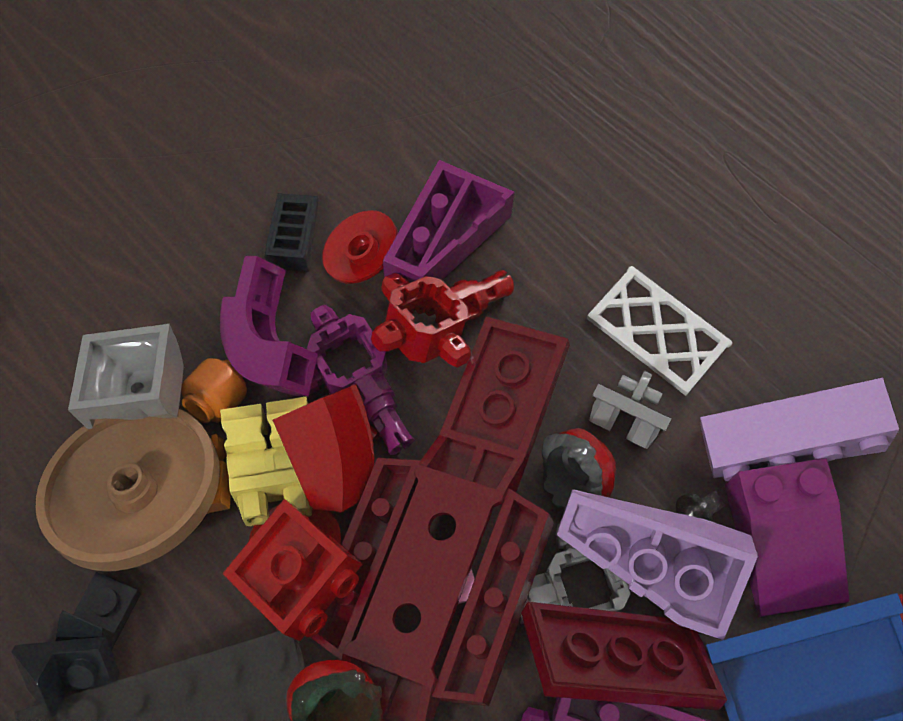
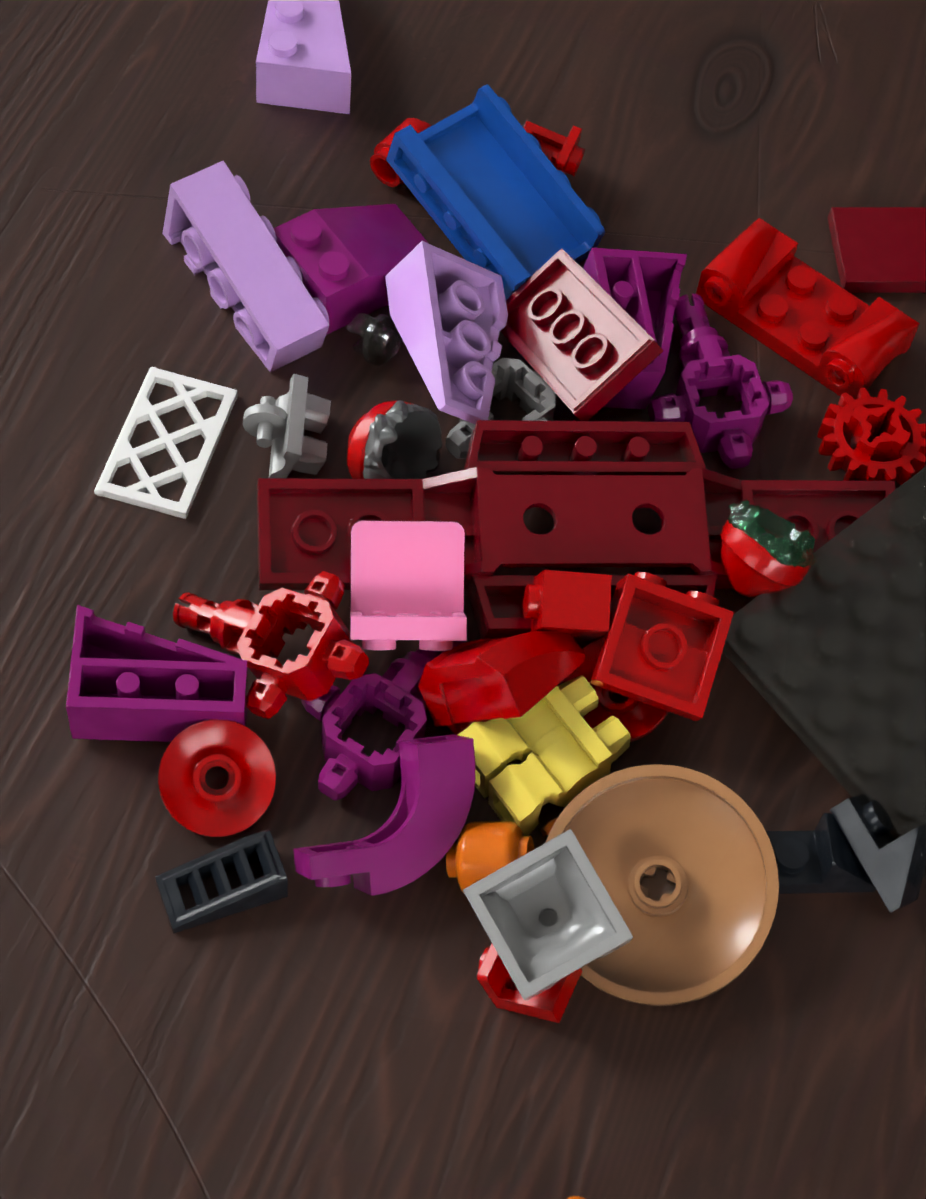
camera: 120 degrees left, 10 degrees down
none -> bright pink bracket [350,521,467,651]
none -> red brick [523,570,612,638]

